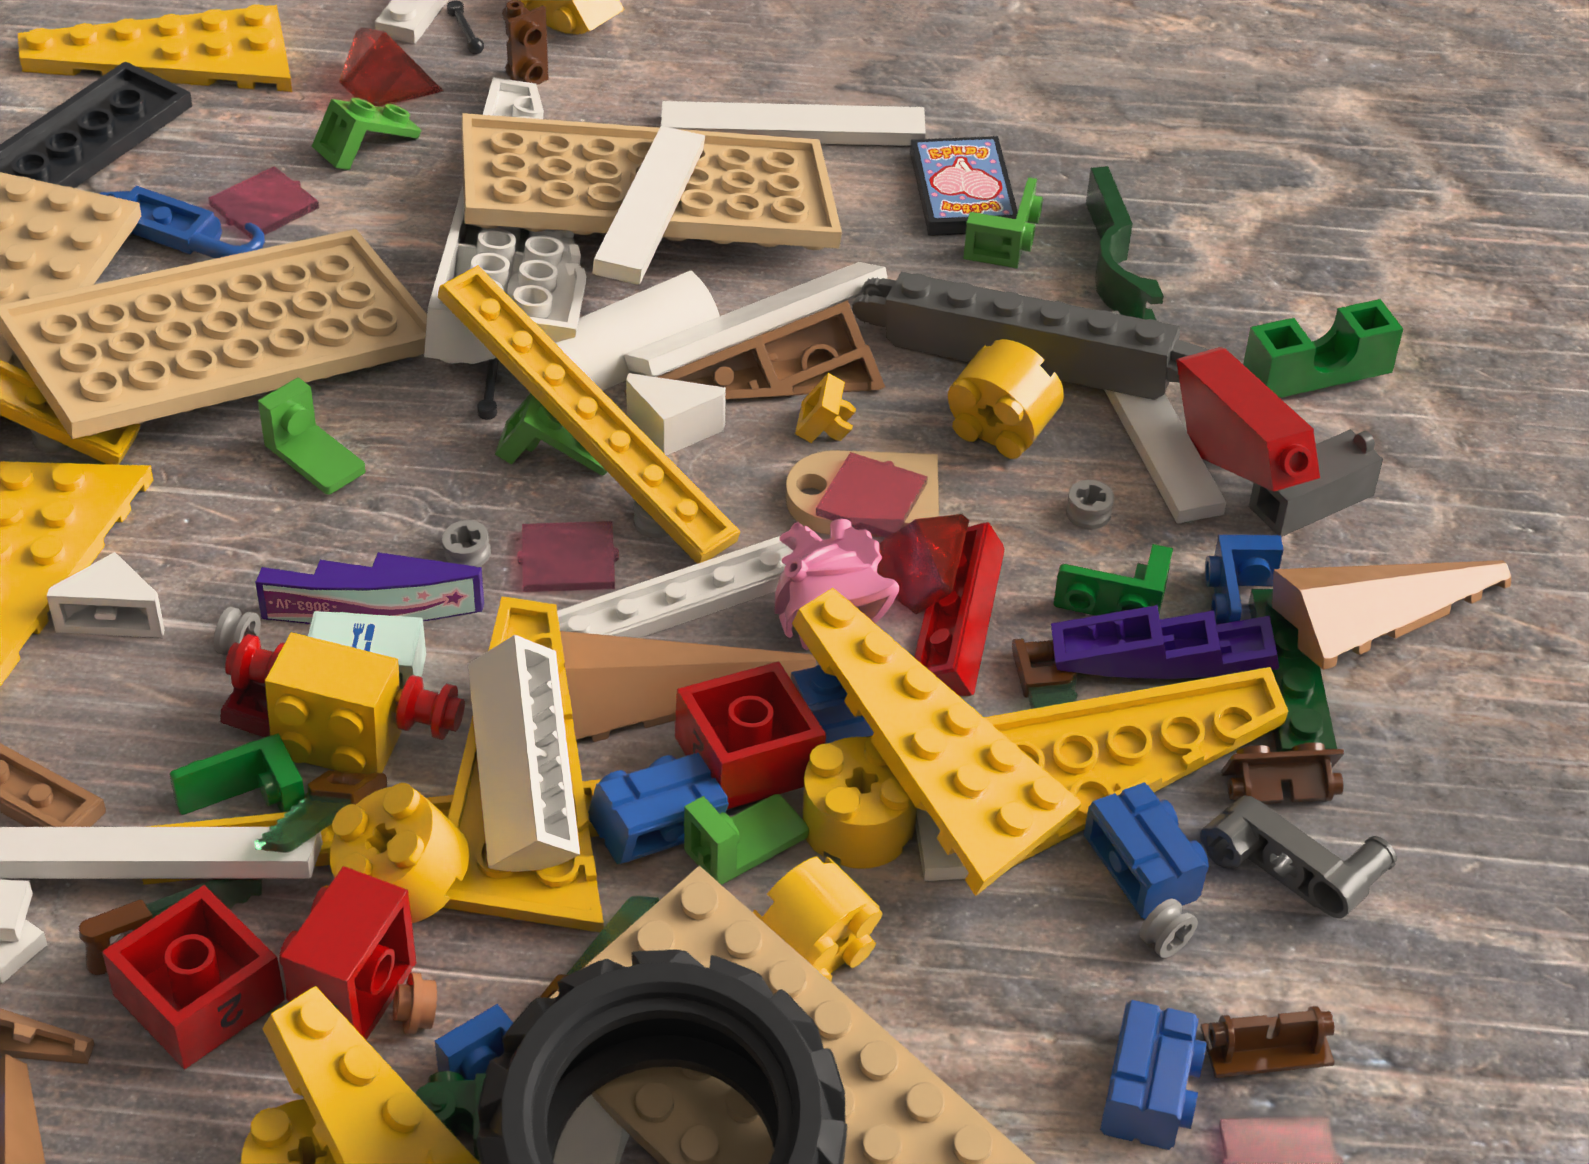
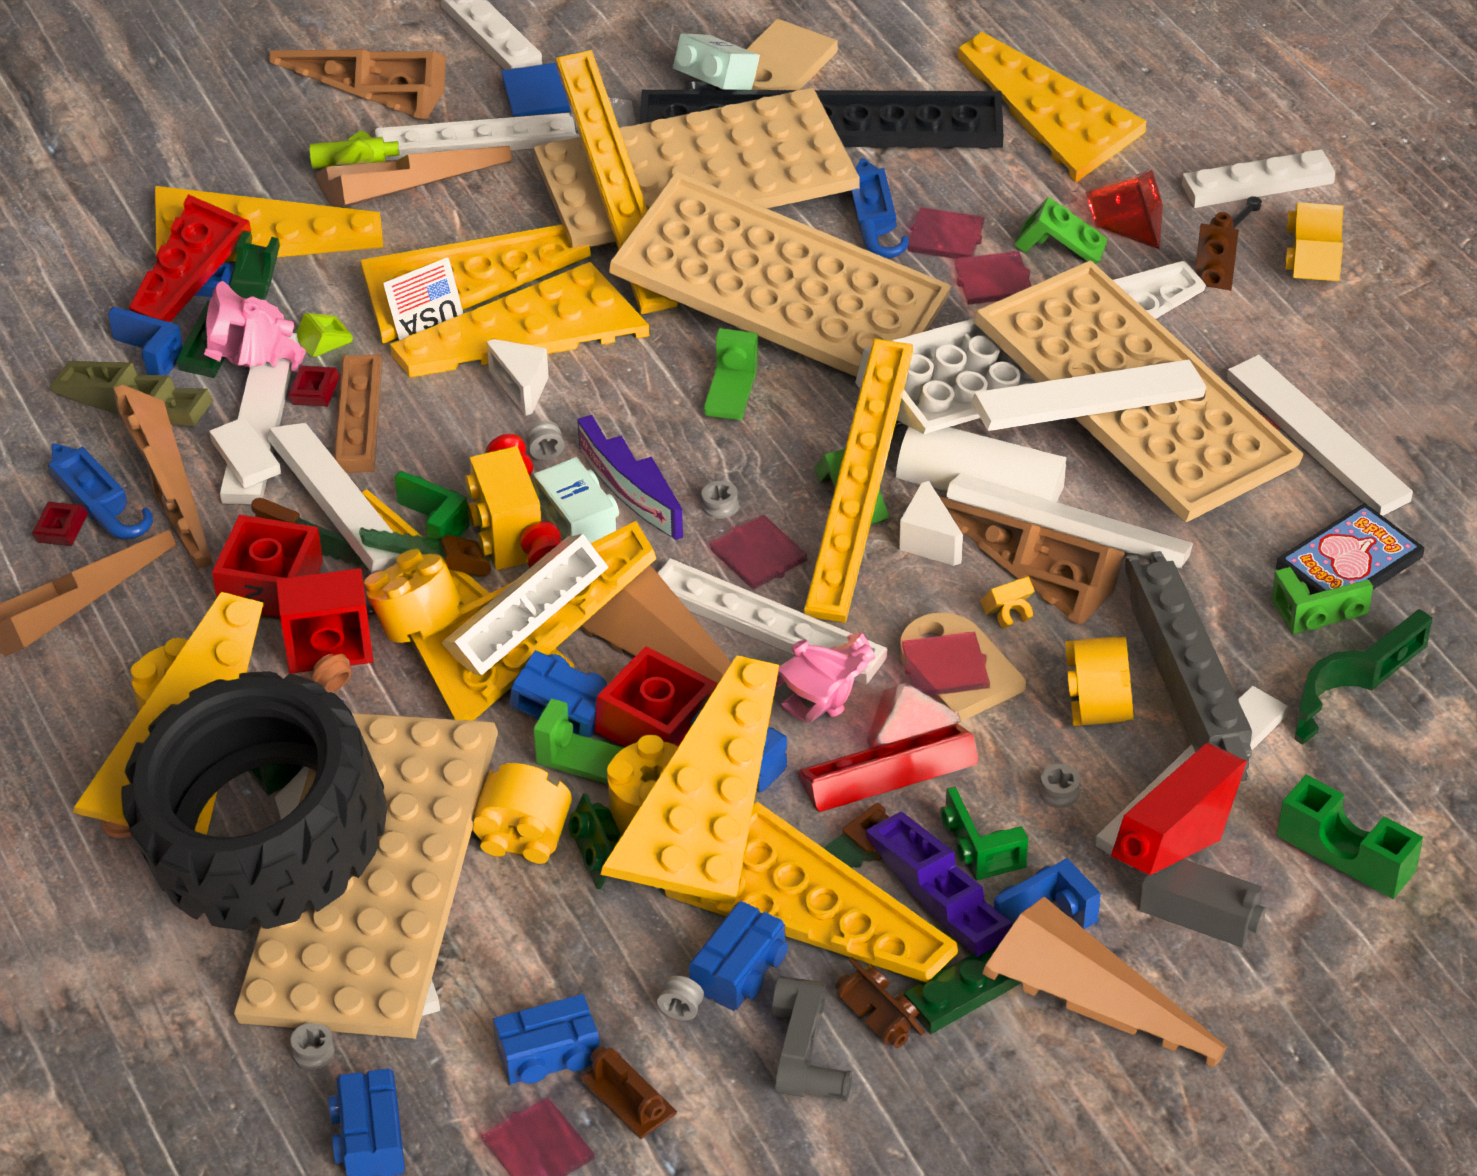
camera: 60 degrees right, 0 degrees up
none -> dark green hinge [568,793,621,889]
none -> clear pink piece [954,251,1031,305]

